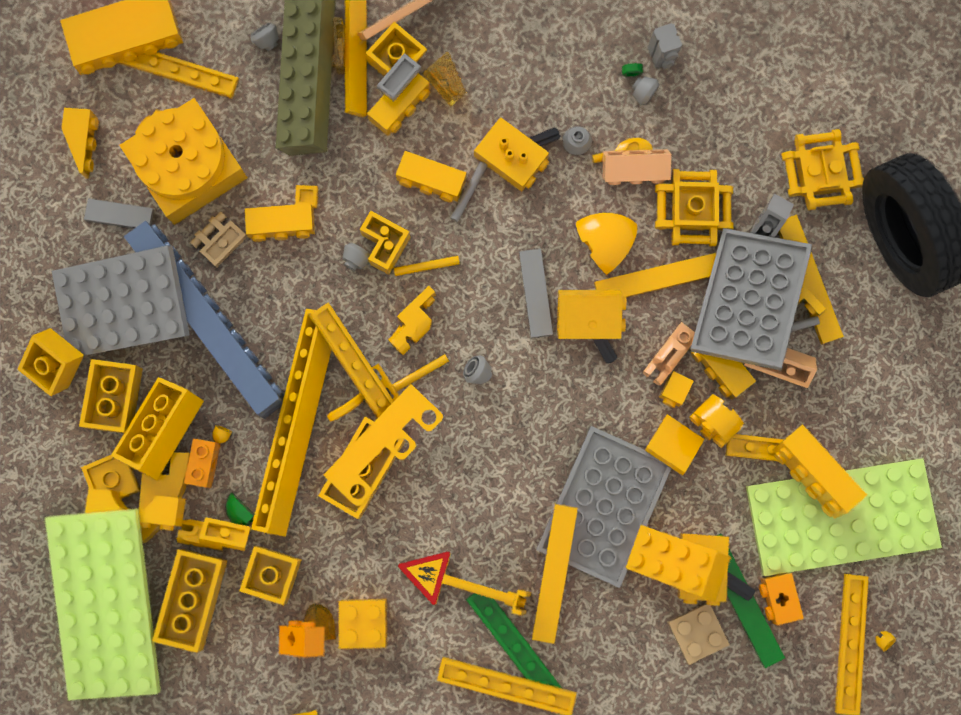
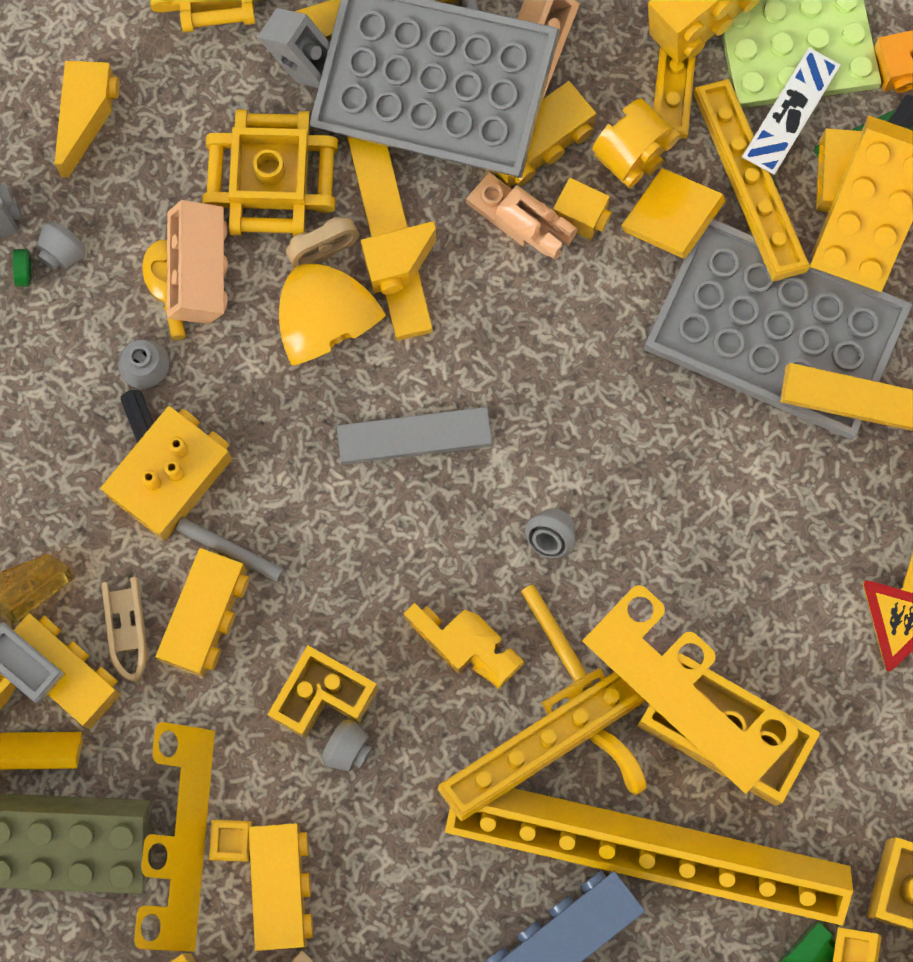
camera: 85 degrees left, 5 degrees down
yellow bar [394,256,460,276] -> none
yellow piece [557,290,627,364] -> none
none -> yellow slope [54,61,120,178]
none -> tan piece [101,577,147,683]
none -> yellow piece [134,722,215,952]
none -> tan plate [286,217,359,268]
none -> yellow slope [360,221,436,295]
none -> yellow tile [693,79,810,282]
none -> white sticker [742,48,841,175]

